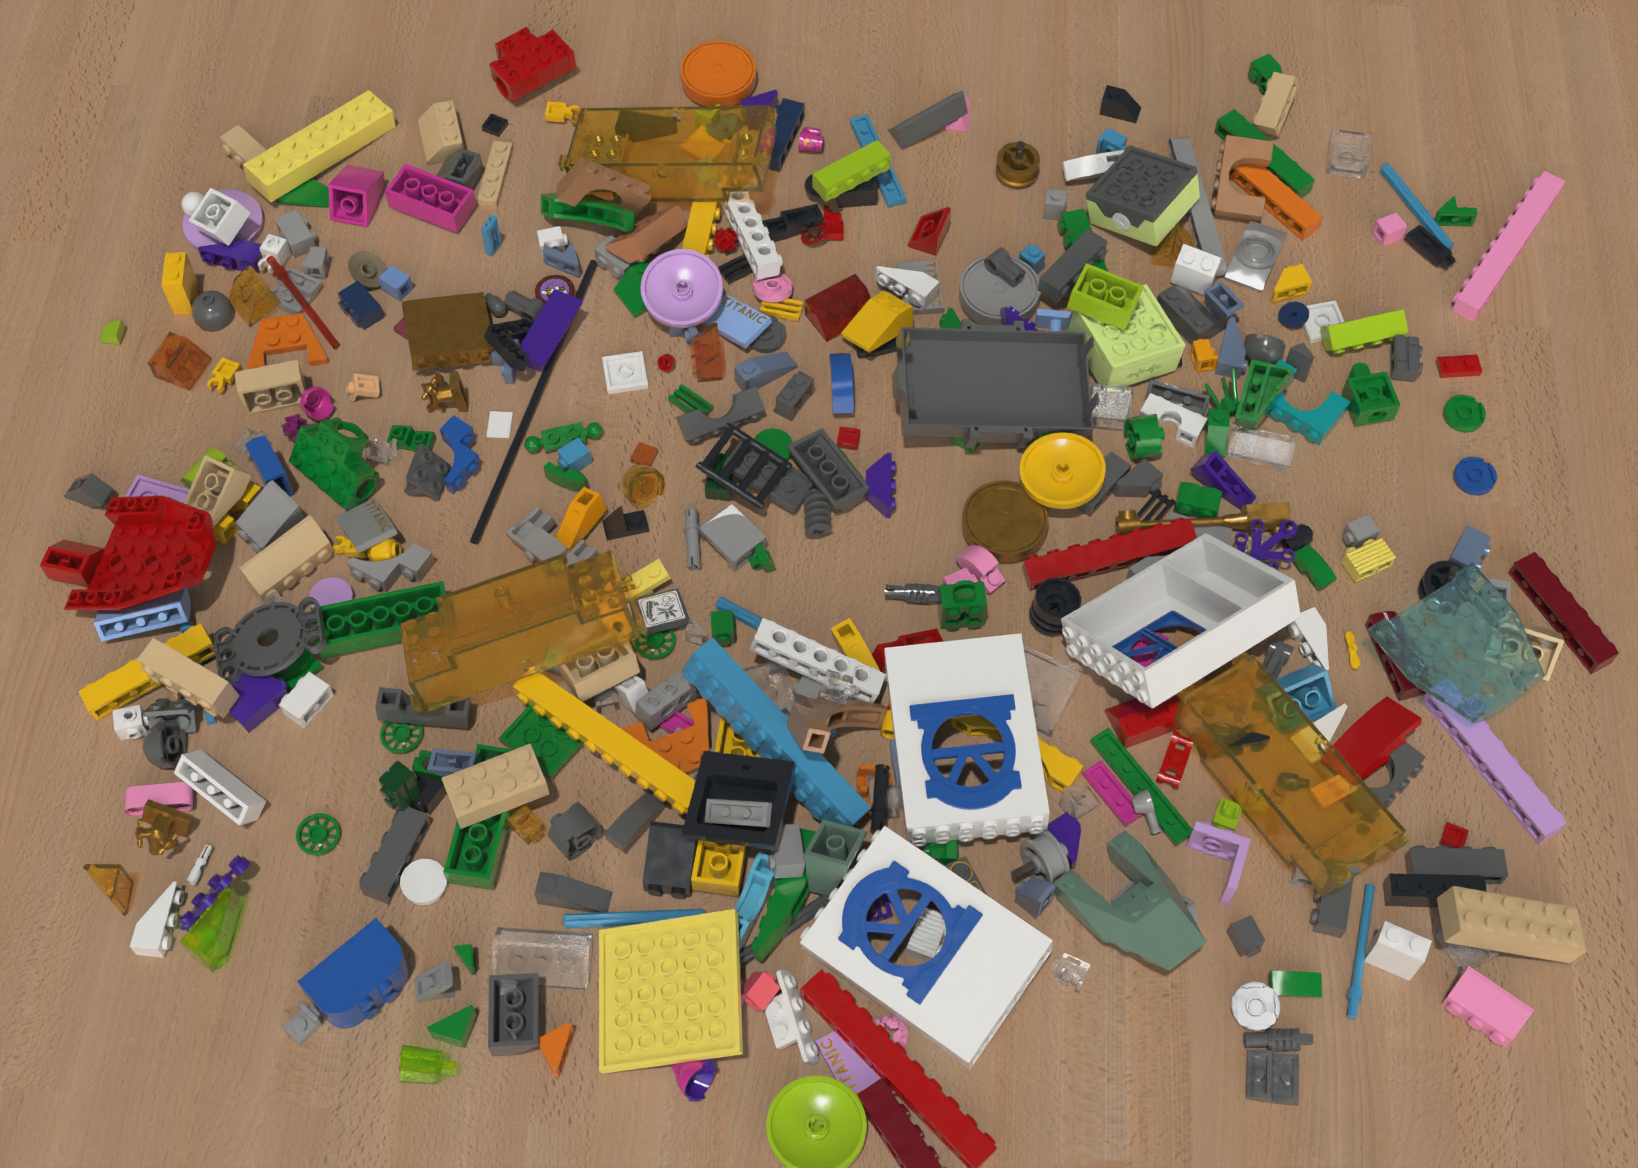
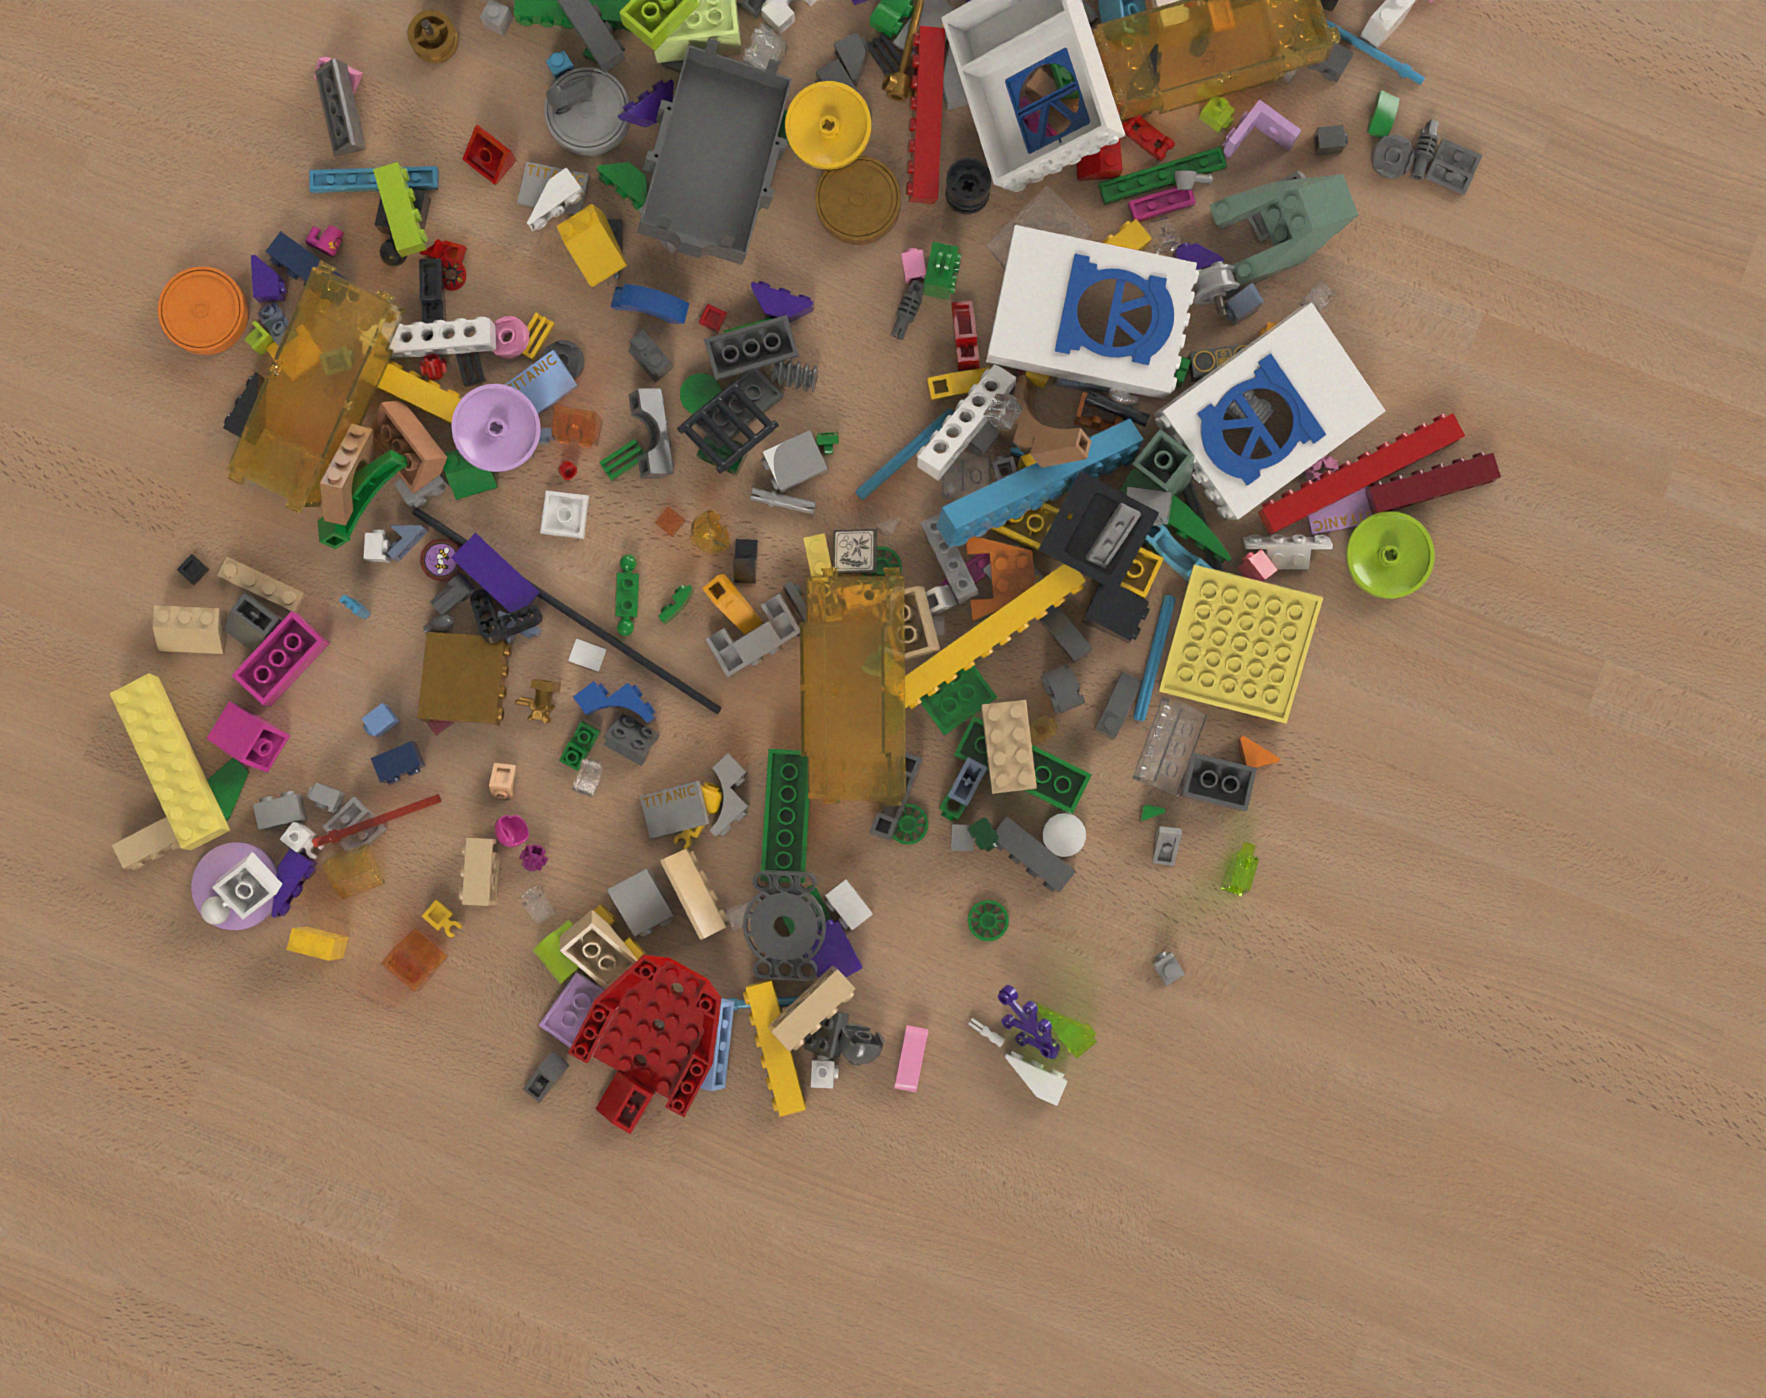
camera: 65 degrees left, 25 degrees up
clear yellow slope [83,864,134,916] -> none
lime slope [99,320,125,344] -> none
pearl gold piece [135,799,193,855] -> none
white brick [174,749,266,826] -> none
dark grey cylinder [191,290,235,332] -> none
blue brick [245,434,294,497] -> none
orange wing [246,313,328,369] -> none
green piece [289,417,380,510] -> none
blue brick [297,918,410,1029] -> none
lavender tile [309,577,354,608] -> none
dark tan dish [348,251,386,288] -> none
black brick [411,773,447,815] -> none
green slope [427,1005,477,1048] -> none
red piece [489,27,576,103] -> none
yellow plate [545,101,580,122] -> none
dark azure brick [557,438,592,472] -> none
hat [669,1059,716,1102] -> none
green brick [710,610,735,646] -> none
sand blue slope [734,351,798,391] -> none
clear red slope [804,274,871,342] -> none
bright pink brick [955,545,1005,593] -> none
light blue tile [1035,308,1073,331] -> none
green brick [1124,414,1165,459] -> none

